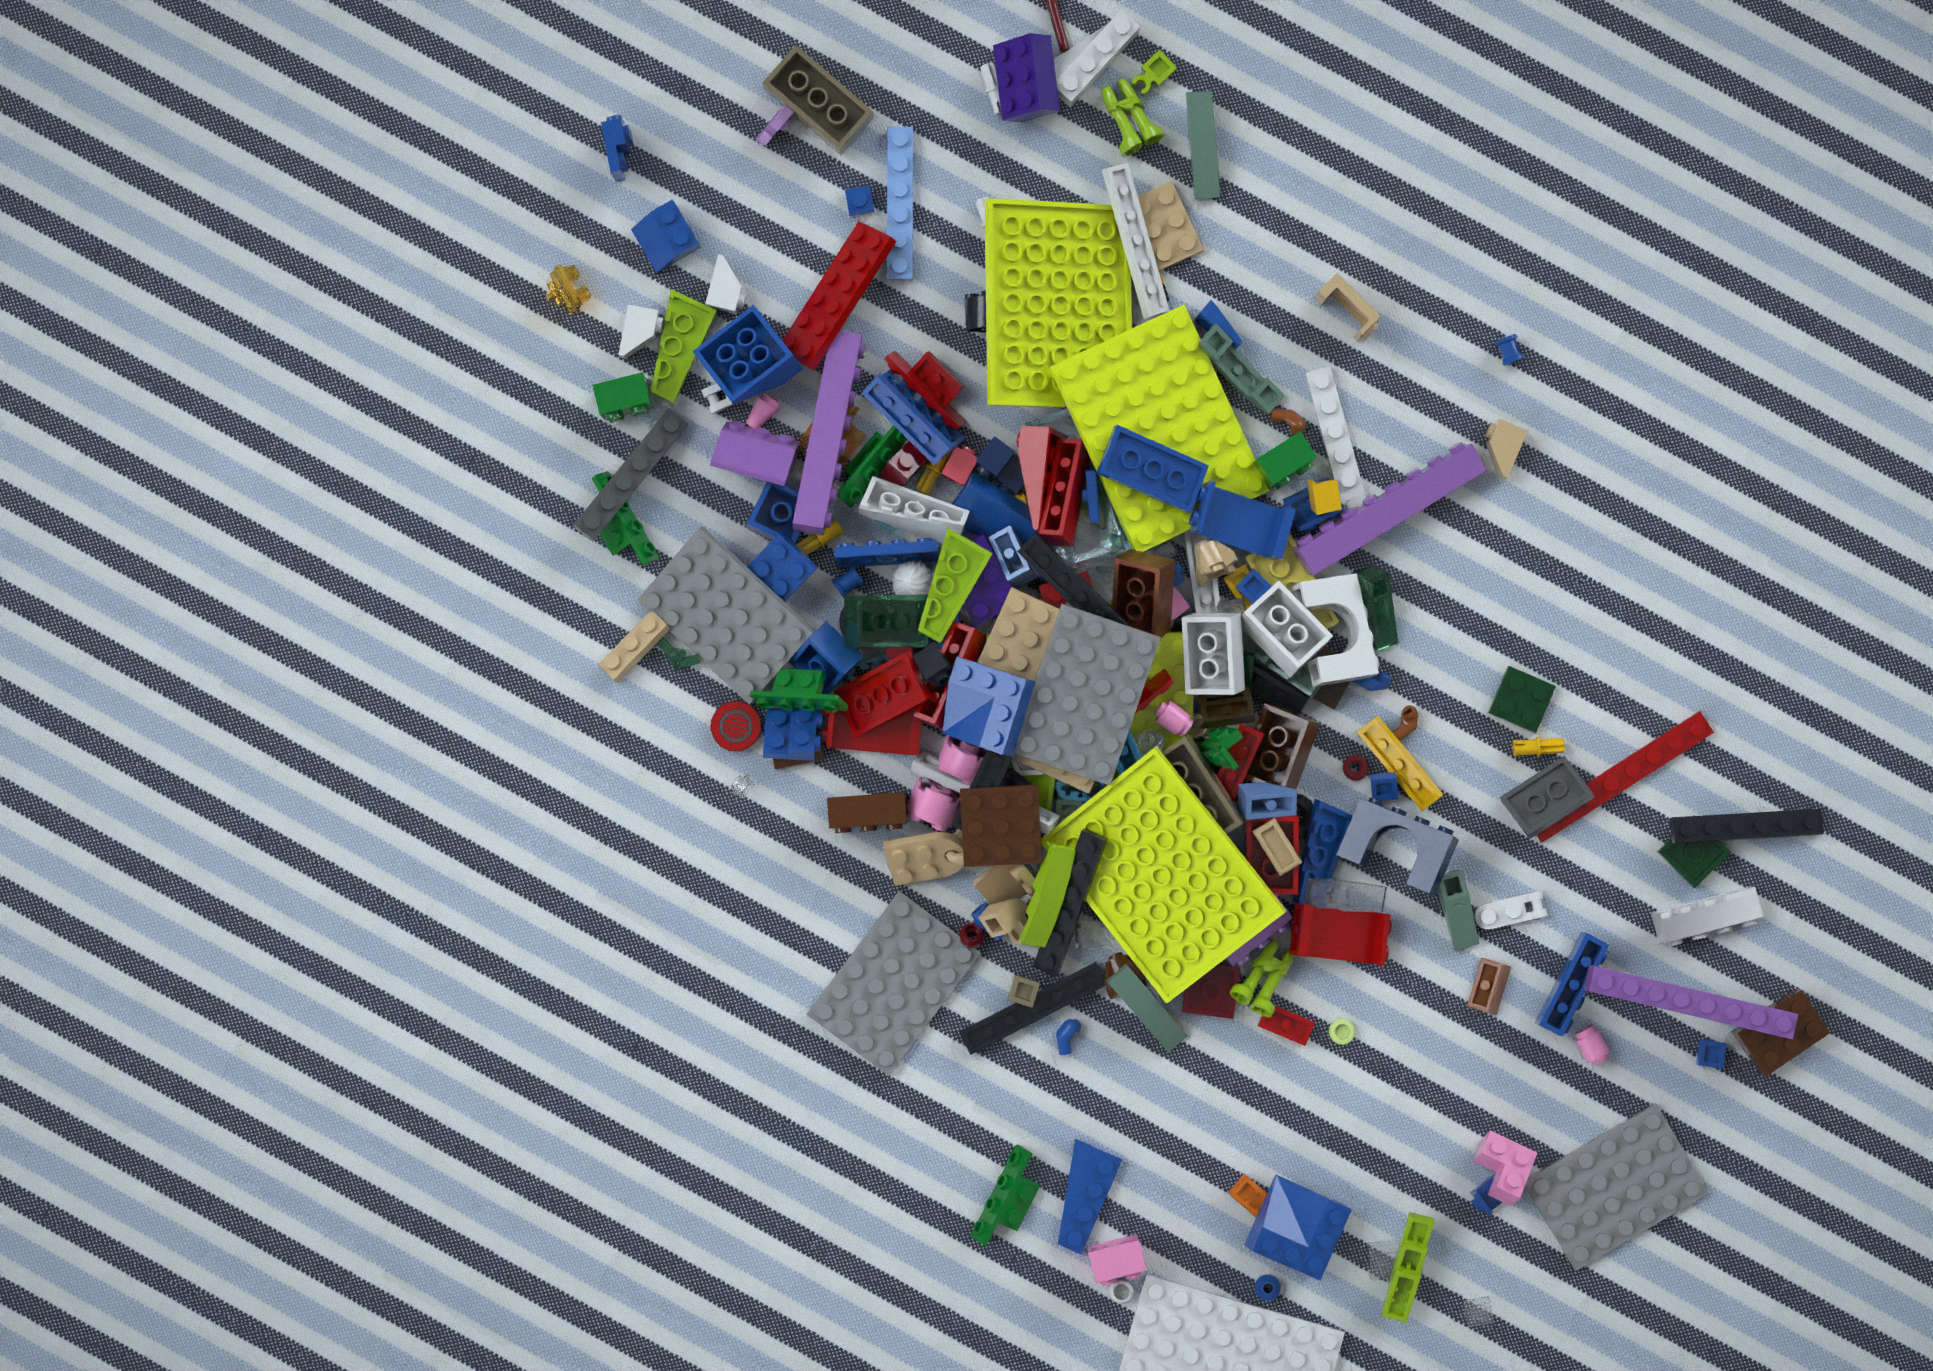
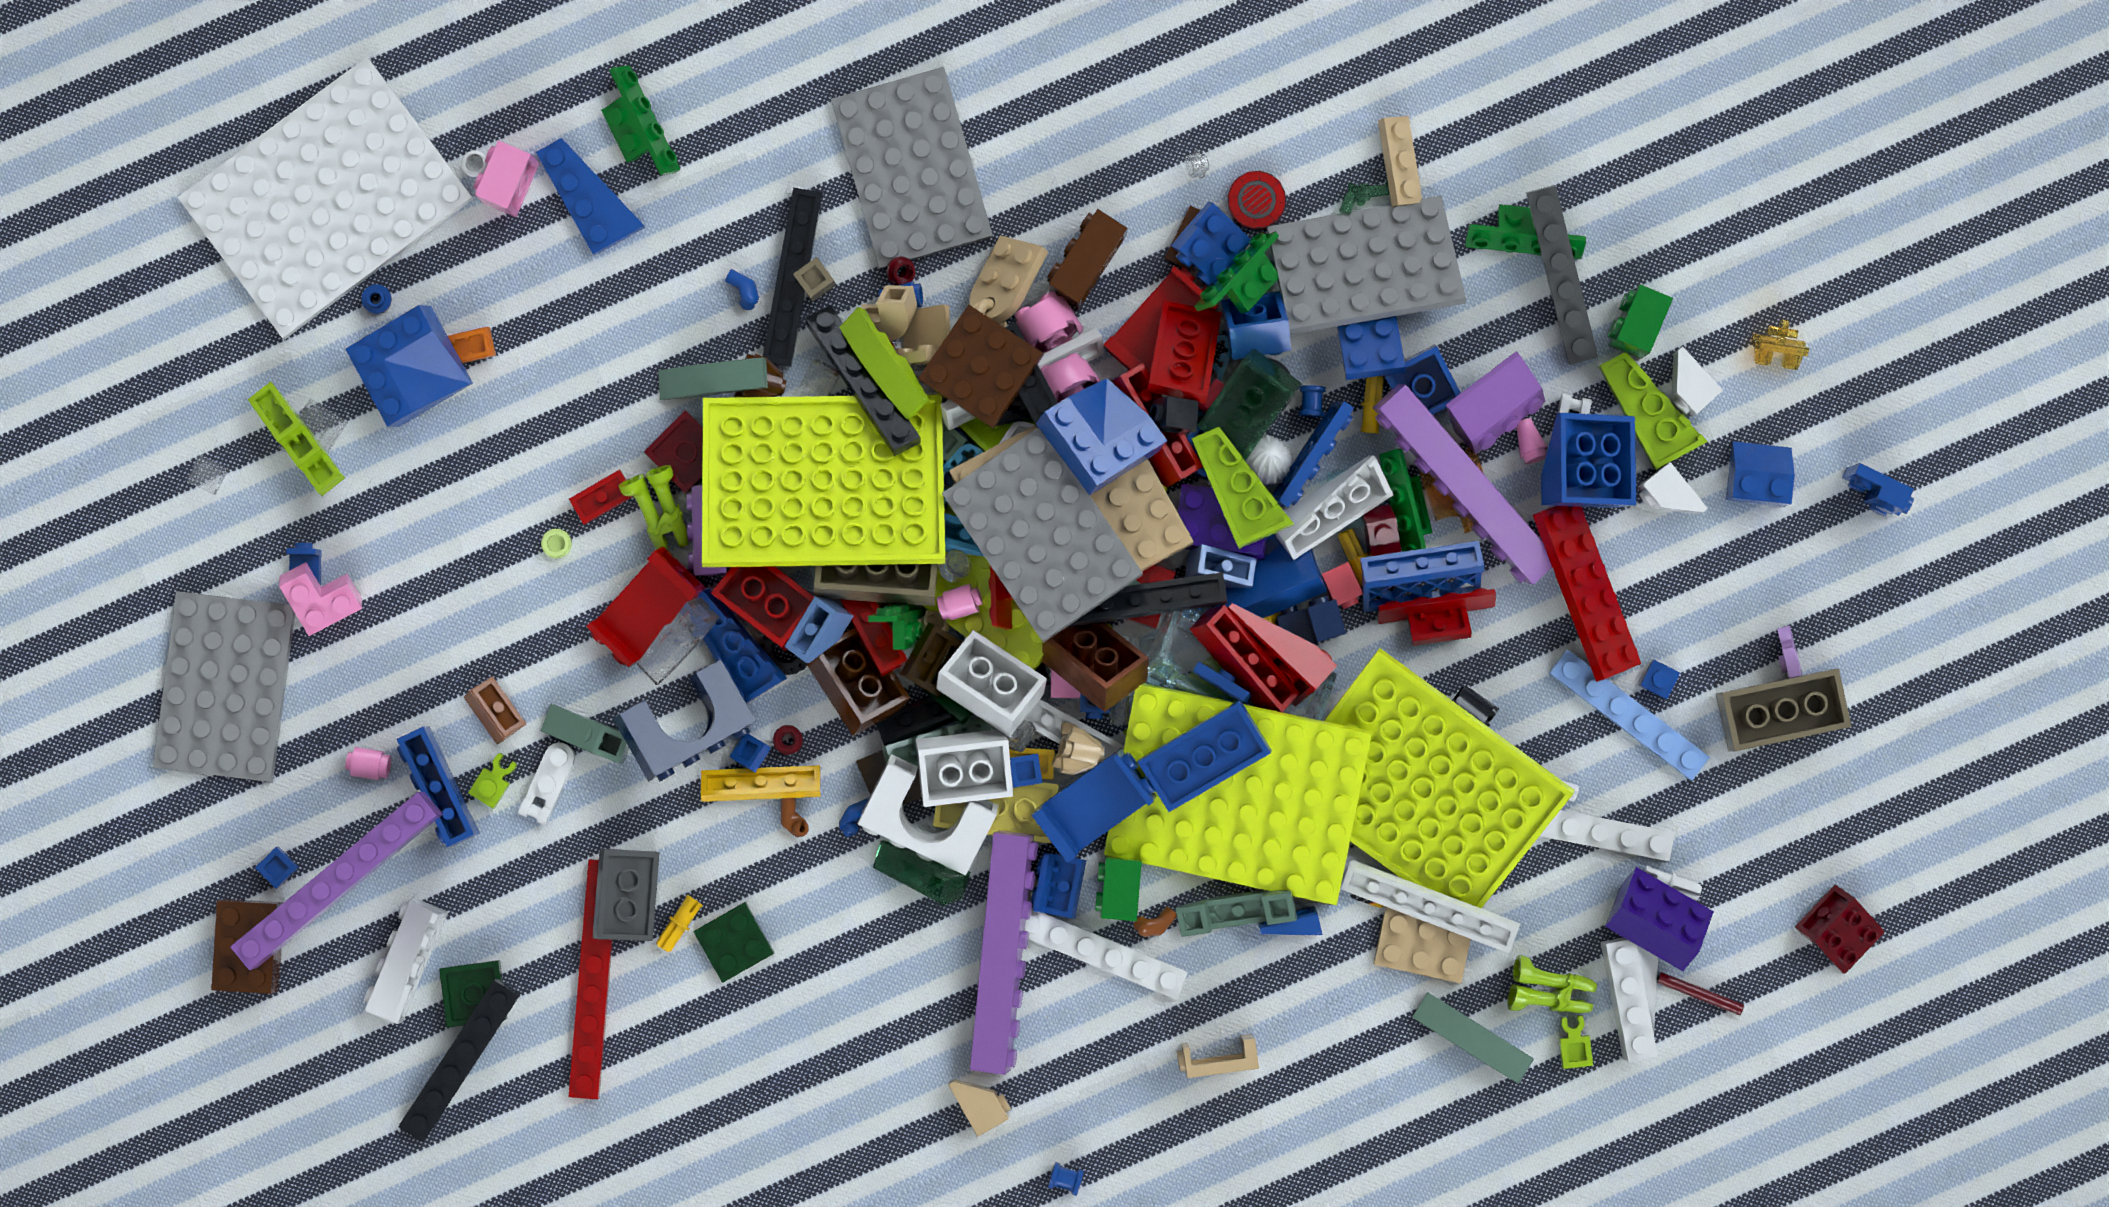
camera: 125 degrees right, 0 degrees up
tan tile [1252,818,1302,876] -> none
yellow panel [1306,479,1342,515] -> none
none -> lime plate [468,753,517,809]
none -> white plate [1540,810,1675,861]

